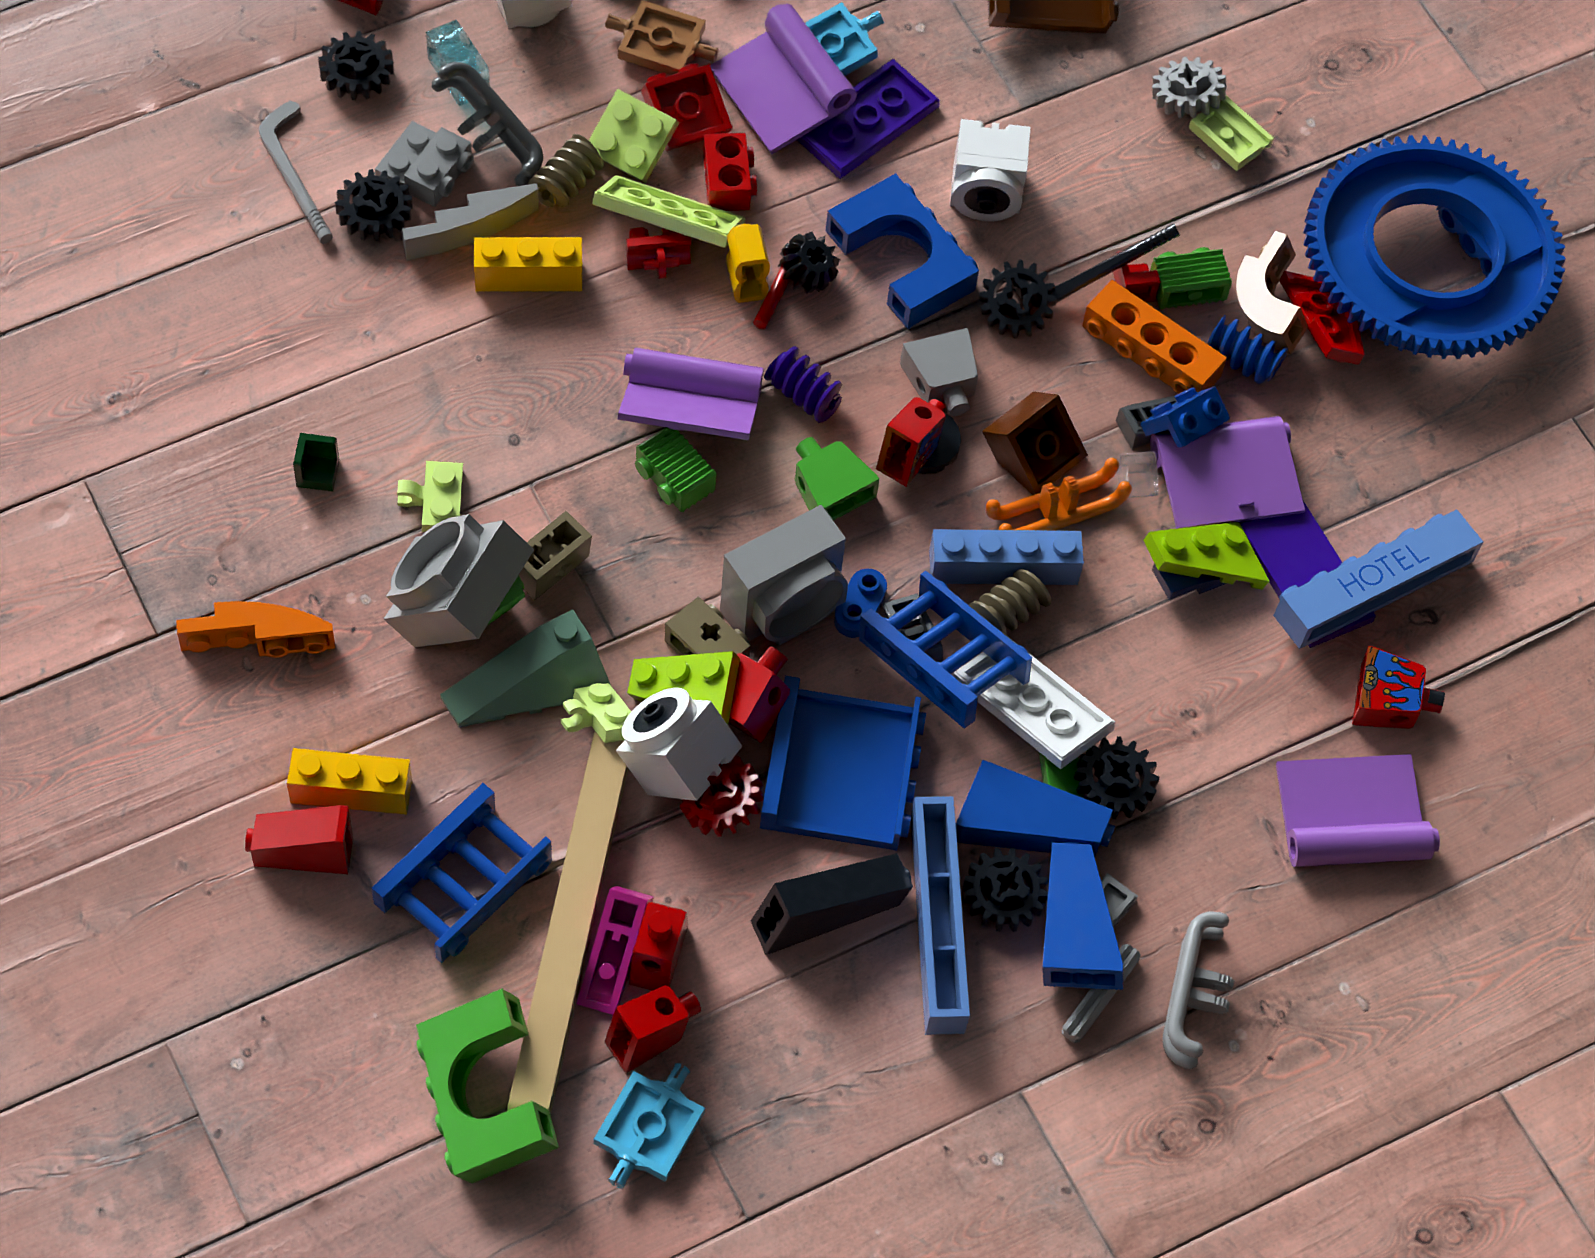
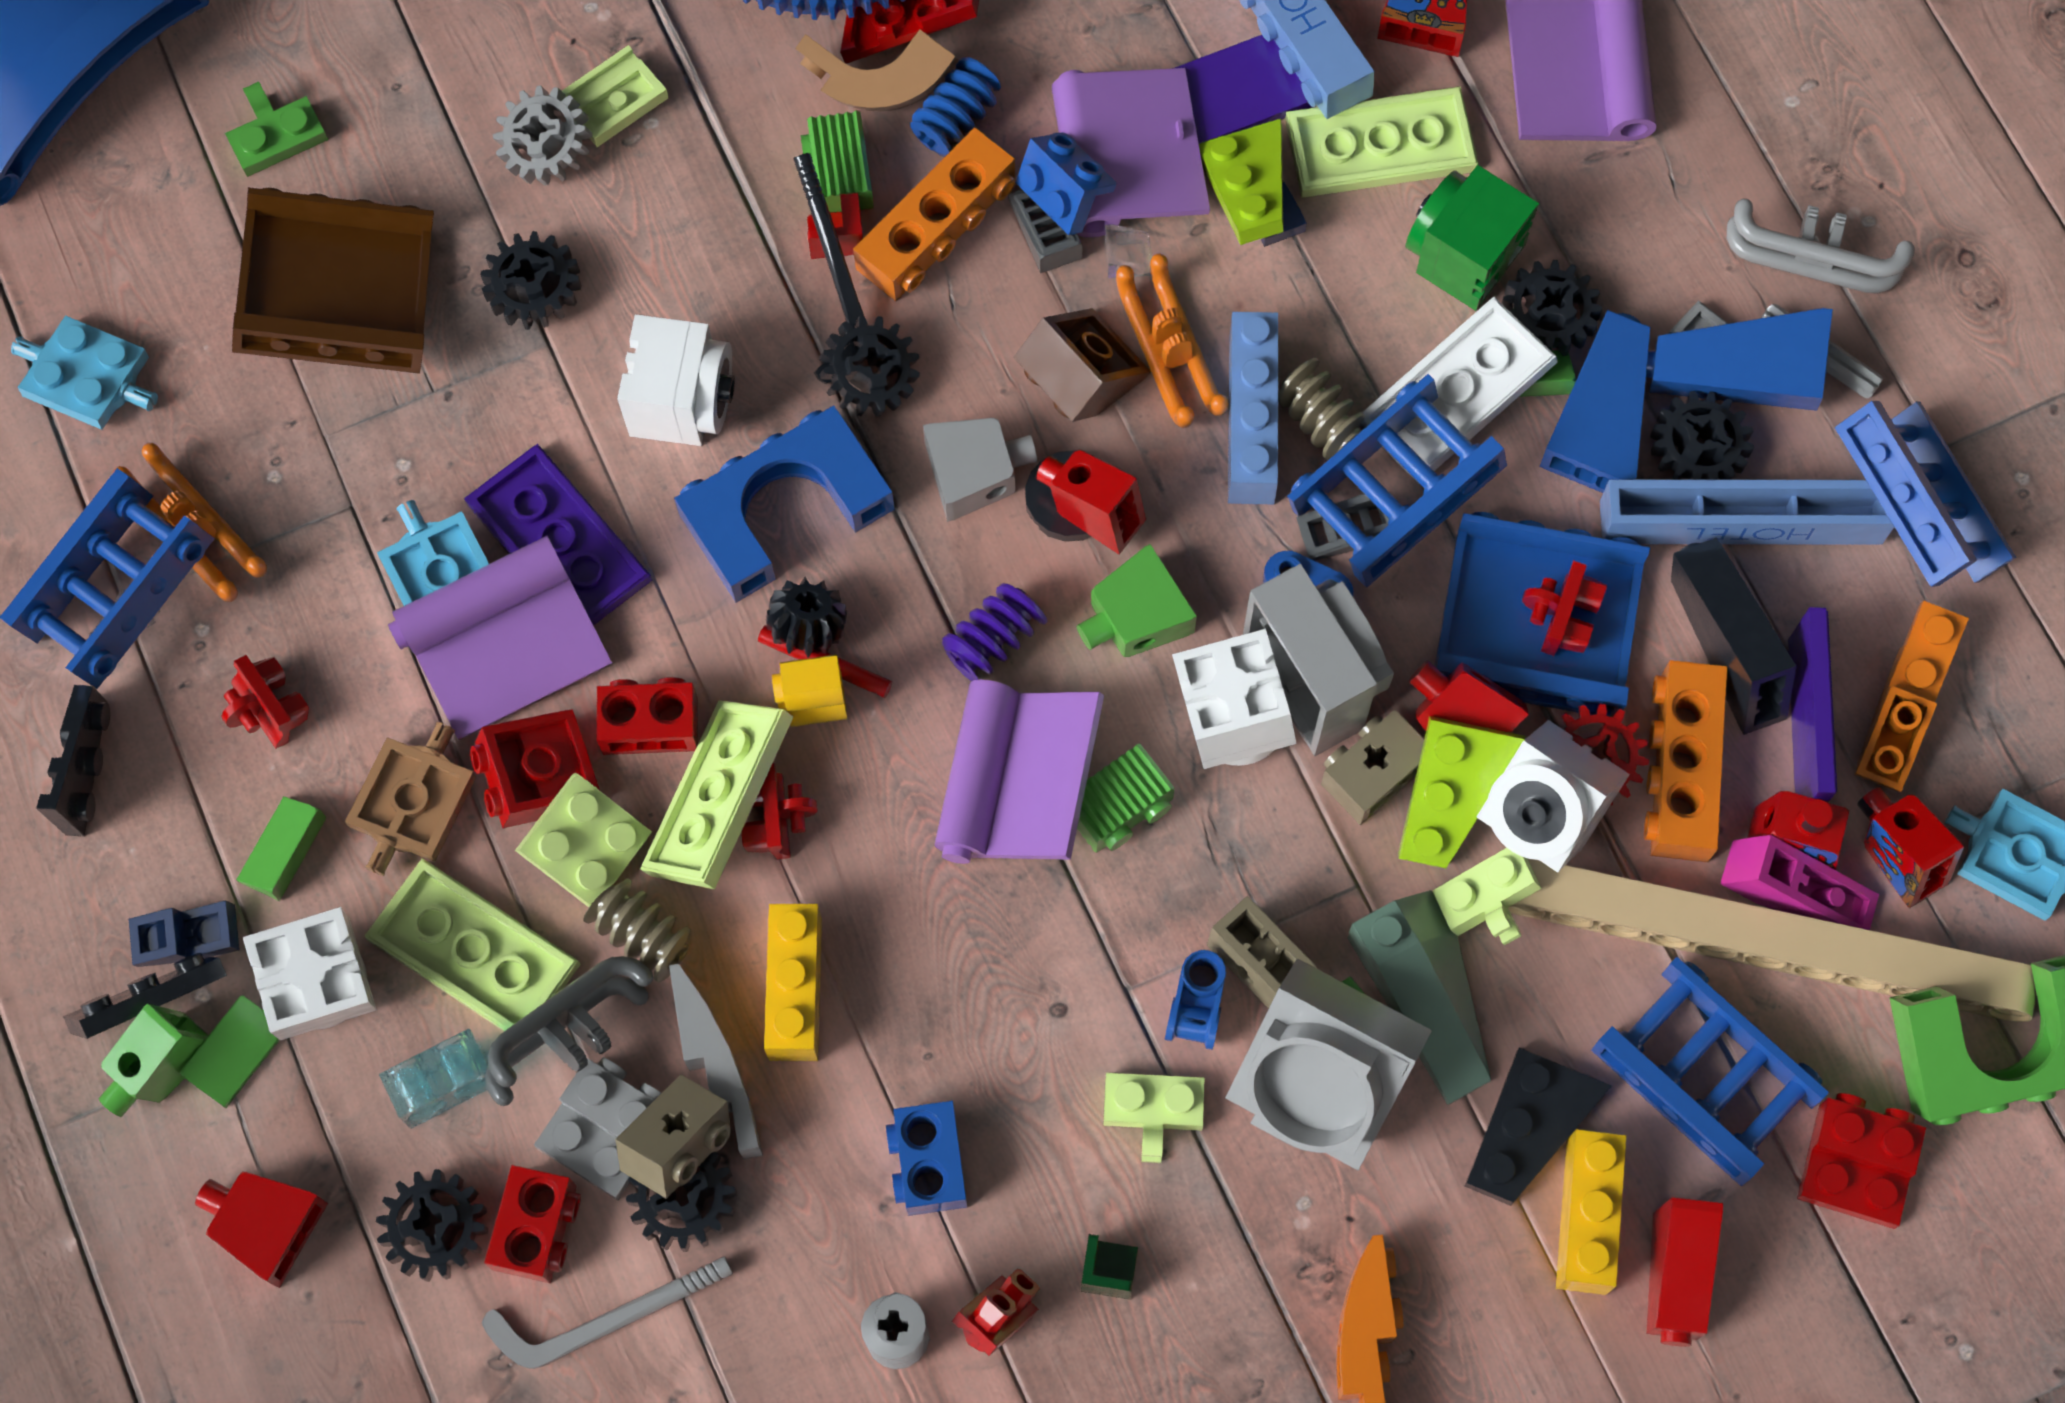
camera: 80 degrees left, 10 degrees up
none -> yellowish green tile [364,858,581,1031]
none -> black gear [480,231,582,330]
none -> red brick [484,1165,581,1284]
none -> dark tan brick [615,1075,731,1199]
none -> light grey piece [861,1292,930,1369]
none -> blue brick [886,1101,967,1216]
none -> red hips [952,1268,1040,1356]
none -> blue piece [1165,950,1226,1050]
none -> white piece [1172,629,1296,769]
none -> yellowish green tile [1285,86,1479,198]
none -> green piece [1405,164,1539,311]
none -> black wing [1464,1048,1611,1206]
none -> red hips [1522,560,1607,656]
none -> orange brick [1643,660,1727,862]
none -> dark purple tile [1788,607,1837,802]
none -> red plate [1797,1093,1927,1229]
none -> blue fence [1834,401,2017,587]
none -> orange slope [1854,600,1969,793]

